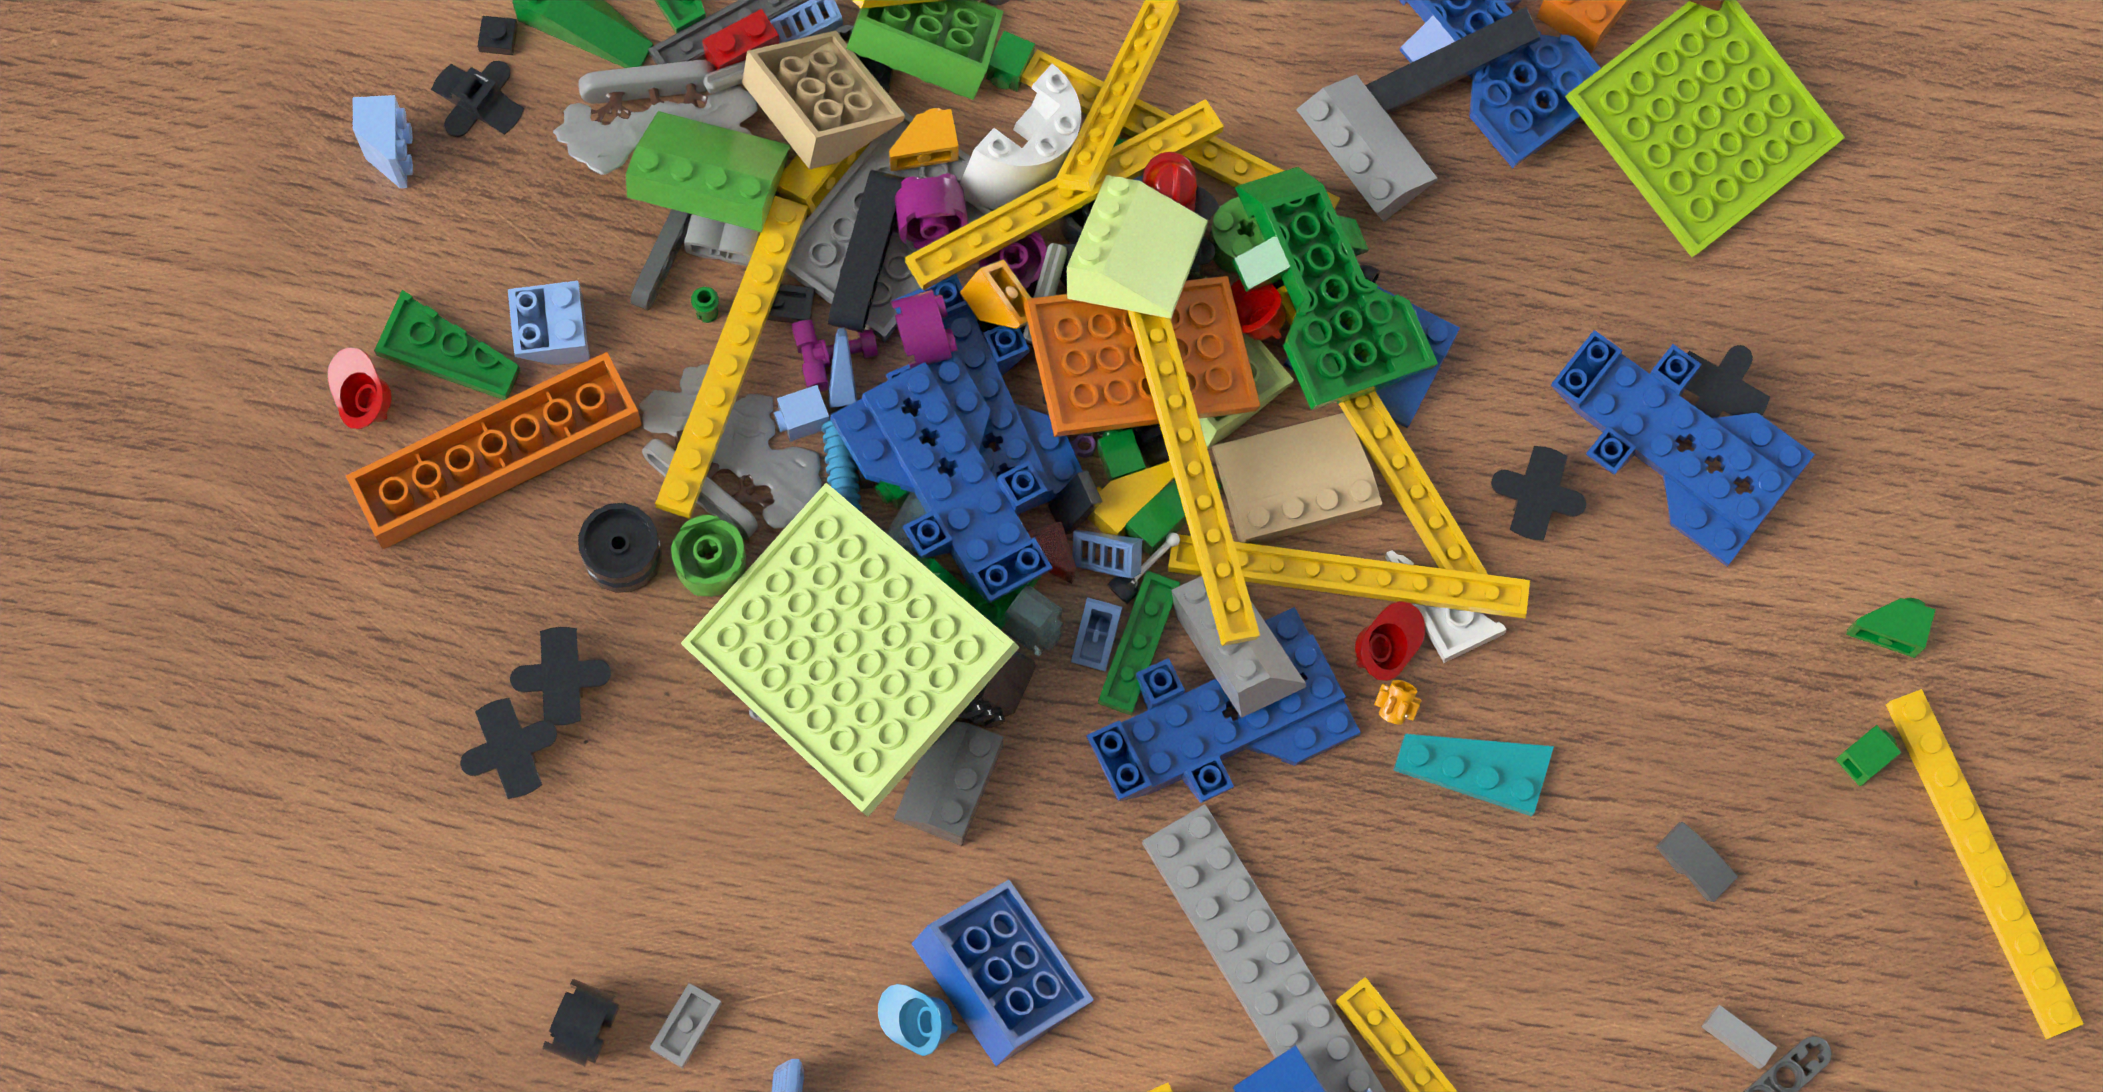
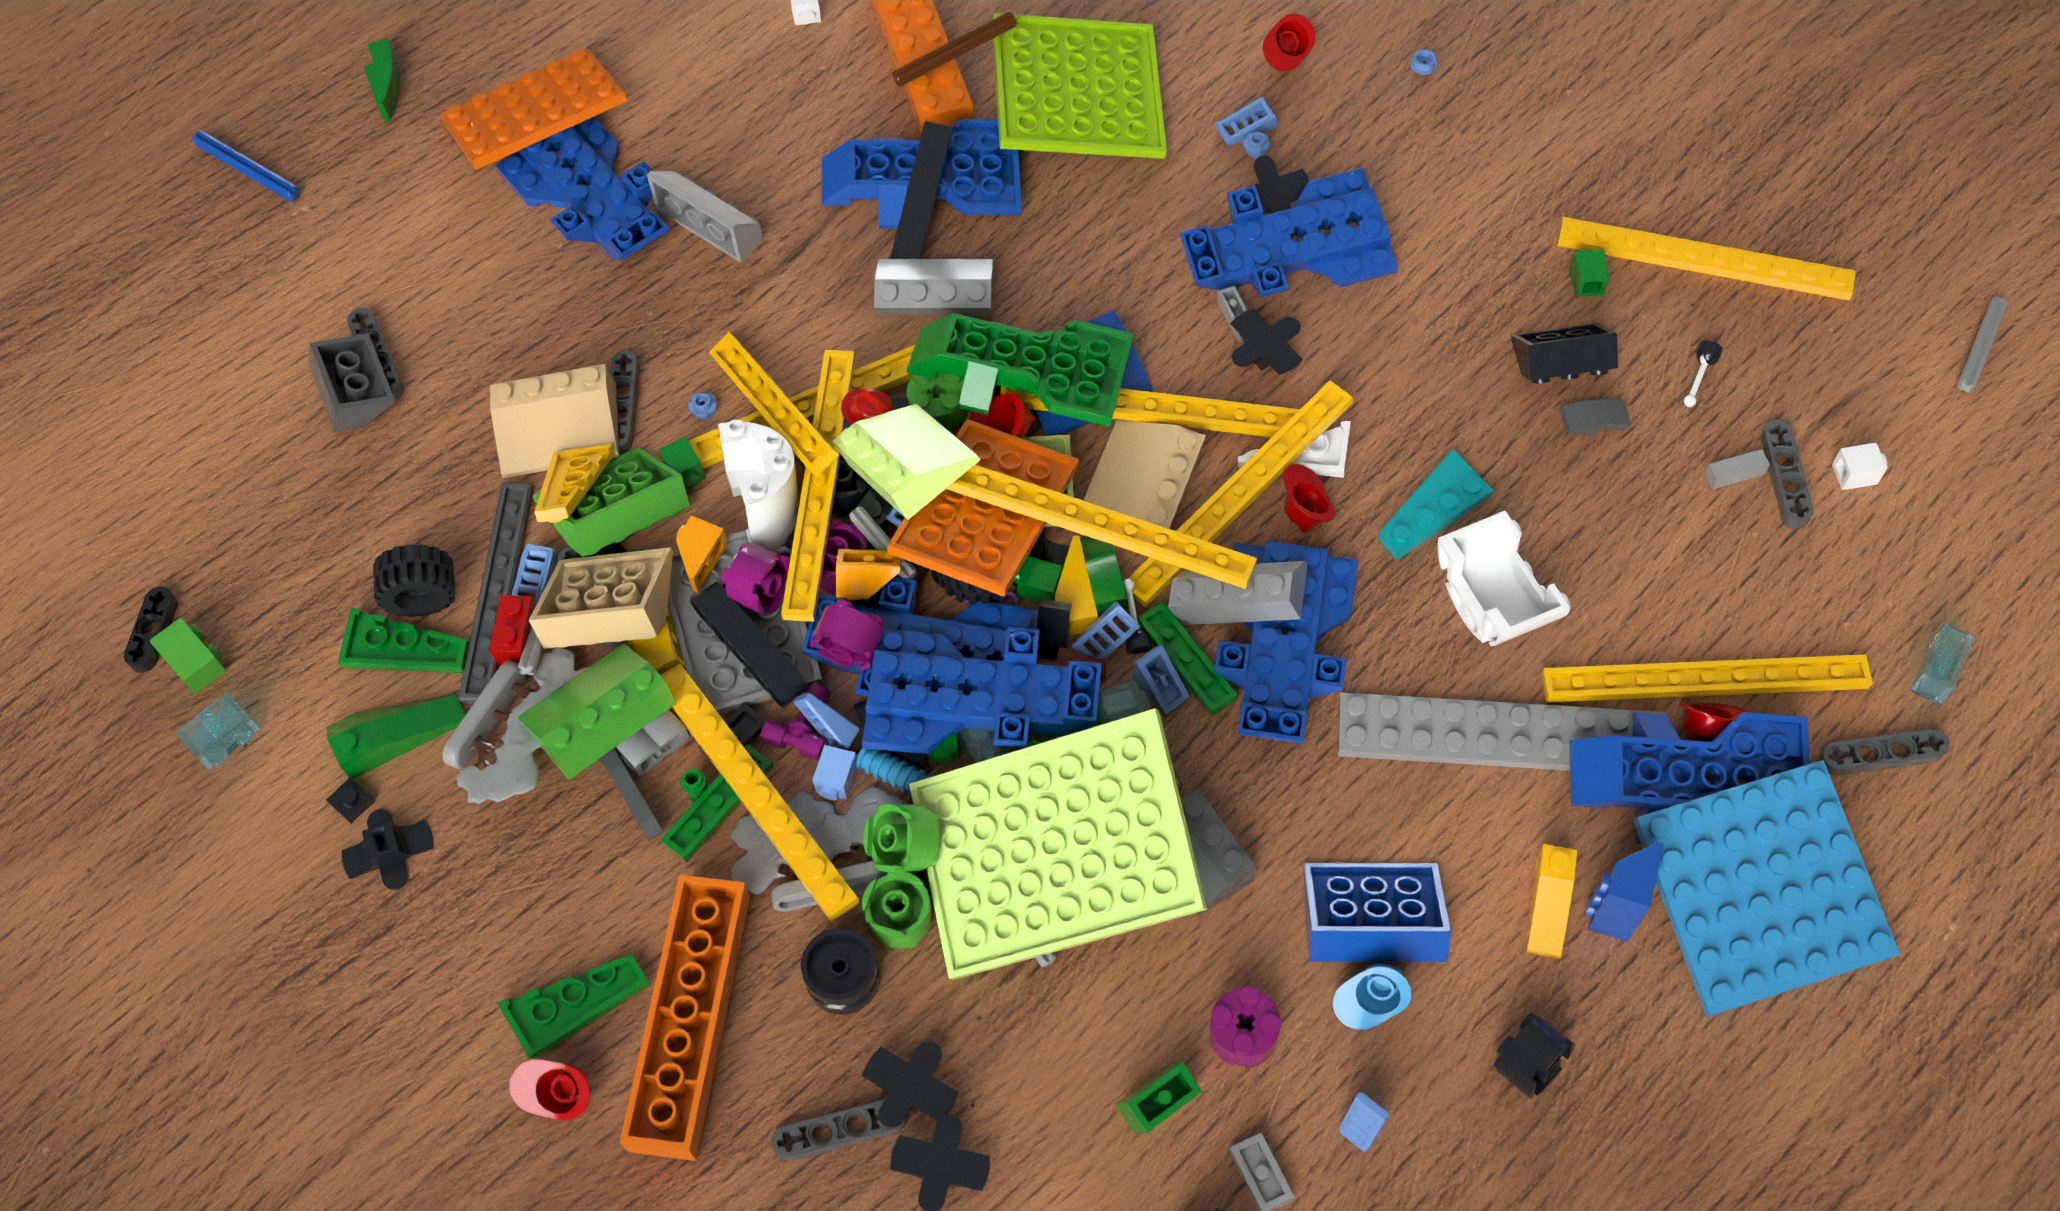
camera: 45 degrees left, 10 degrees down
light blue slope [353,95,413,188] -> none
light blue slope [508,281,590,365] -> none
light orange gear [1374,680,1422,725] -> none
green slope [1846,598,1936,658] -> none
none -> green plate [660,744,773,863]
none -> medium blue plate [688,393,717,420]
none -> dark grey beam [772,1099,907,1161]
none -> bright green brick [863,804,940,872]
none -> green brick [1116,1062,1202,1133]
none -> magenta brick [1209,986,1281,1067]
none -> medium blue slope [1215,97,1278,147]
none -> light grey piece [1217,286,1248,343]
none -> medium blue plate [1243,132,1270,158]
none -> red piece [1263,14,1316,72]
none -> medium blue plate [1410,49,1438,75]
none -> white cylinder [1438,511,1571,646]
none -> black slope [1511,323,1618,384]
none -> hinge [1684,340,1723,407]

